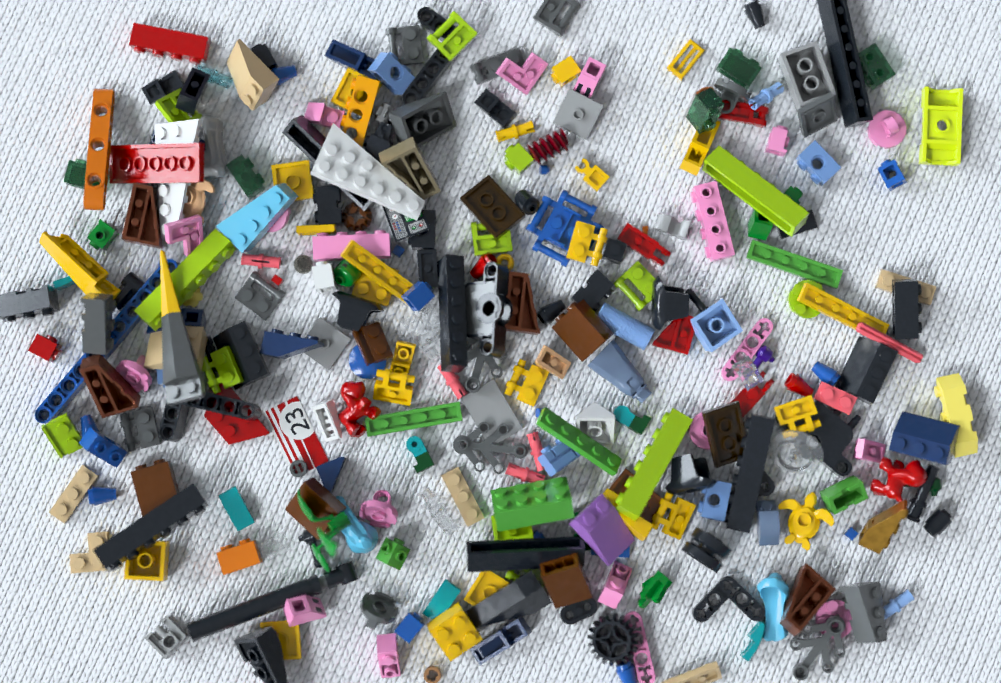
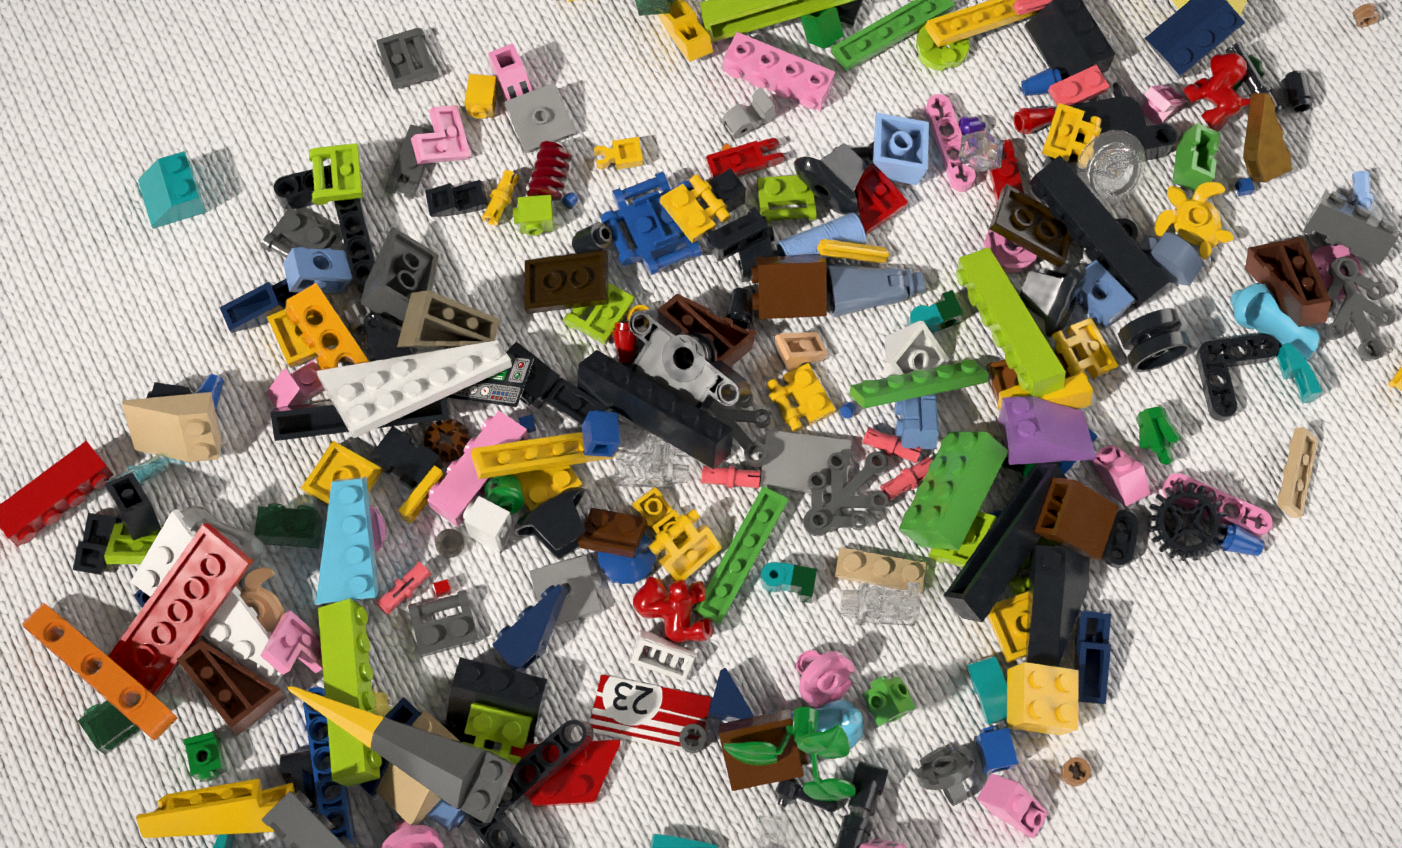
camera: 55 degrees left, 15 degrees down
none -> black hinge [703,207,768,262]
none -> yellow axle [817,239,890,263]

